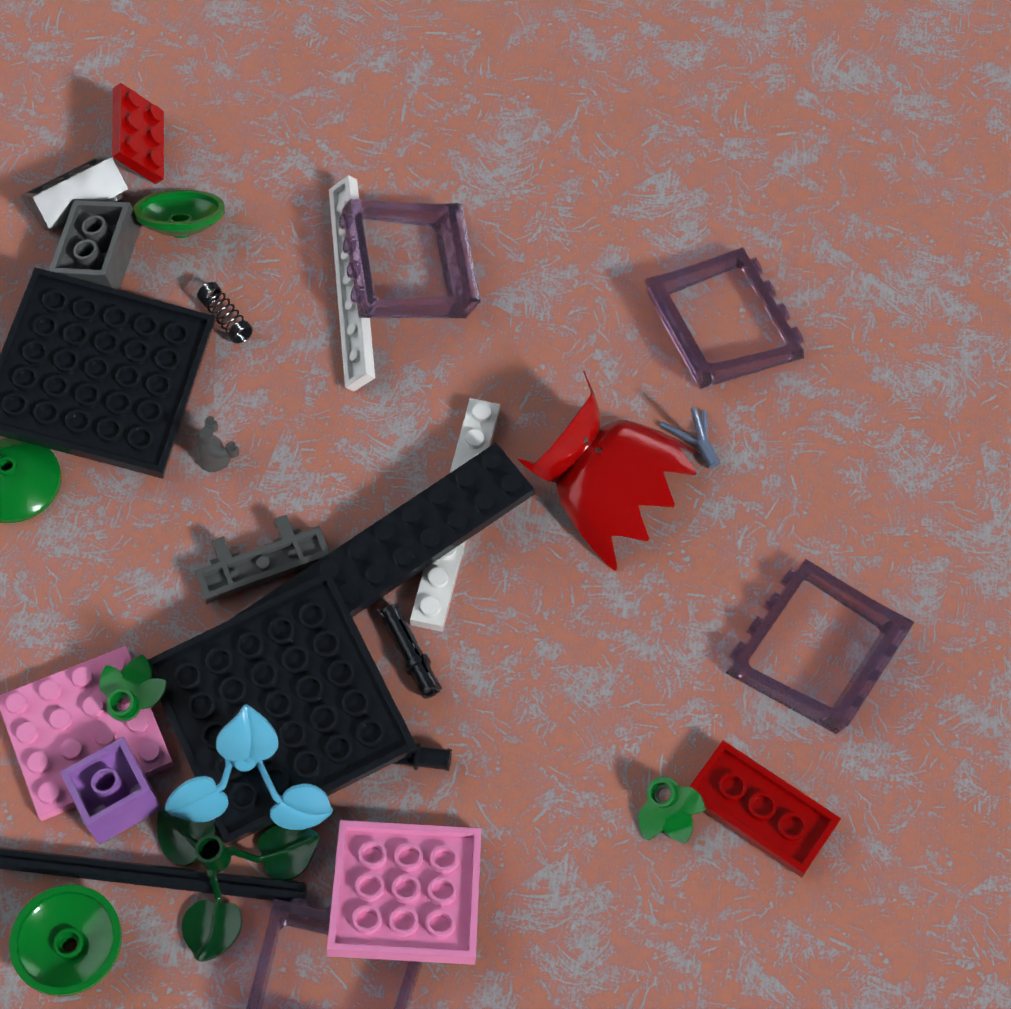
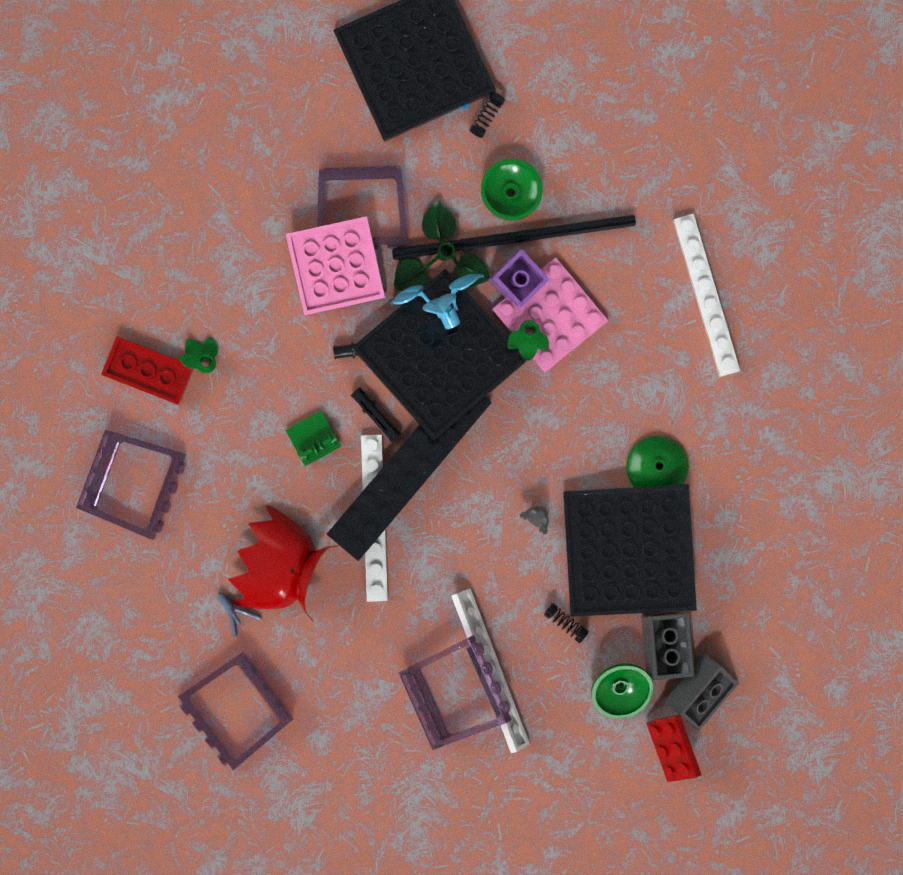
camera: 165 degrees right, 25 degrees up
dark grey hinge [195,514,330,604] -> none
none -> green hinge [285,410,341,466]

